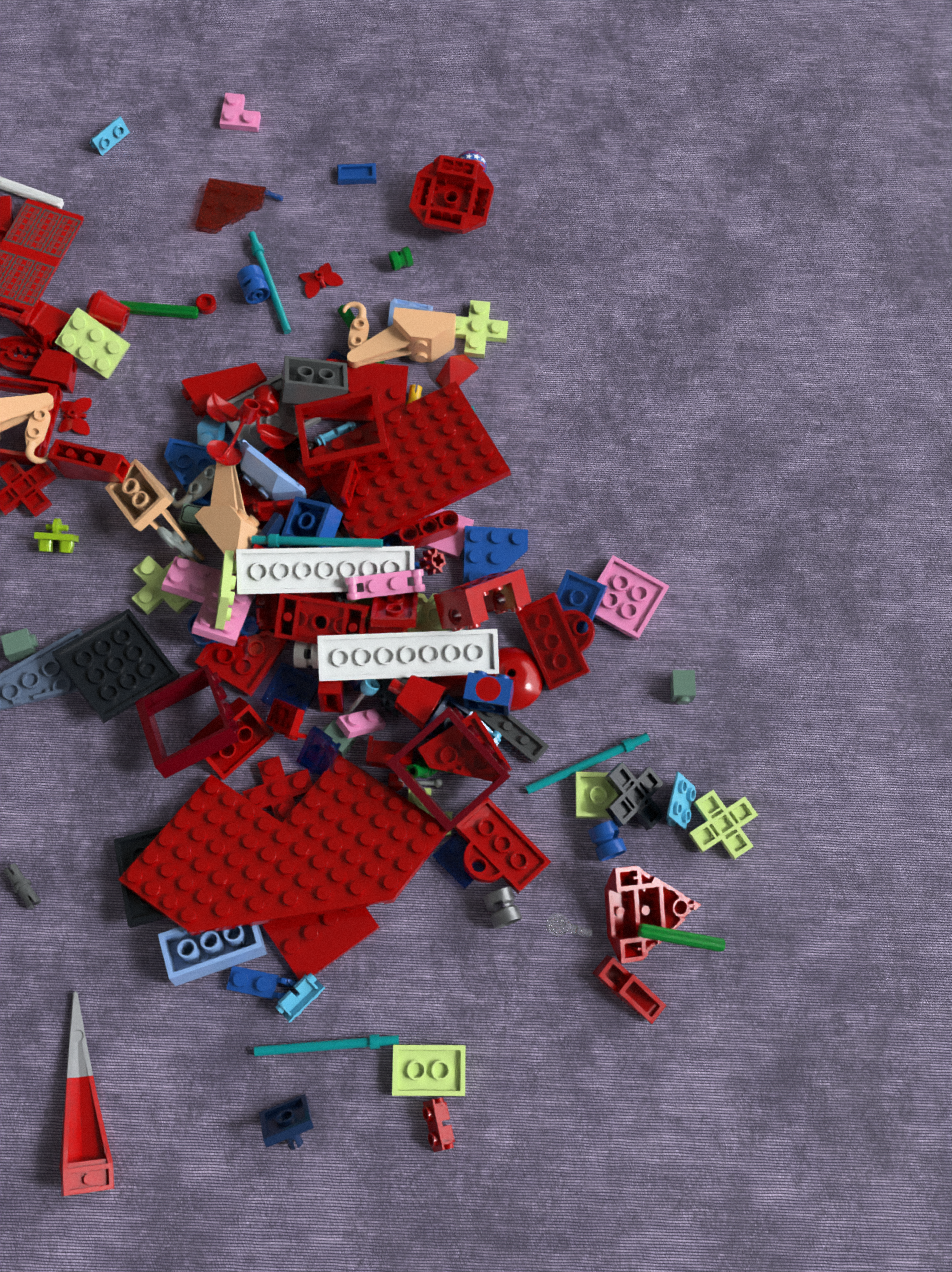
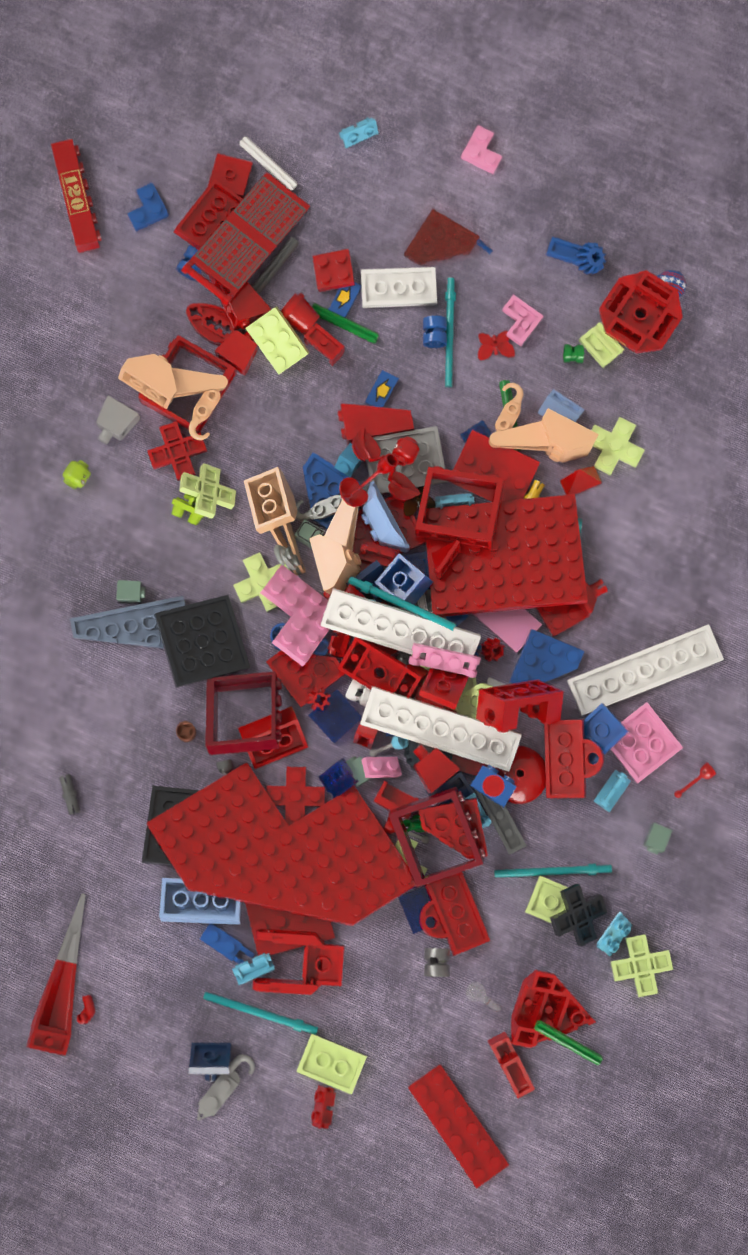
camera: 20 degrees right, 10 degrees up
red slope [47,439,131,483] -> none
red piece [58,397,92,435] -> none
red tile [196,293,217,315] -> none
yellowish green plate [215,550,236,630] -> none
red bracket [266,698,308,741] -> none
dark grey slope [281,355,348,404] -> none
red beam [399,510,459,549] -> none
blue wheel [588,820,627,862] -> none
none -> red arm [77,995,96,1024]
none -> copper wheel [176,721,196,742]
none -> yellowish green plate [179,463,236,519]
none -> light grey plate [197,1054,255,1120]
none -> dark grey hinge [216,759,232,775]
none -> dark grey axle [252,237,299,294]
none -> red plate [252,929,344,995]
none -> red panel [304,323,345,366]
none -> red gear [306,686,331,711]
none -> red plate [312,248,355,292]
none -> blue tile [328,283,362,318]
none -> white plate [361,267,437,308]
none -> blue tile [365,370,399,407]
none -> red plate [408,1064,509,1189]
none -> bright pink plate [502,295,544,346]
none -> red plate [536,579,608,637]
none -> white plate [567,624,724,716]
none -> blue gear [575,242,607,274]
none -> yellowish green plate [579,322,624,368]
none -> medium azure hinge [594,770,631,812]
none -> red hinge [674,762,717,798]

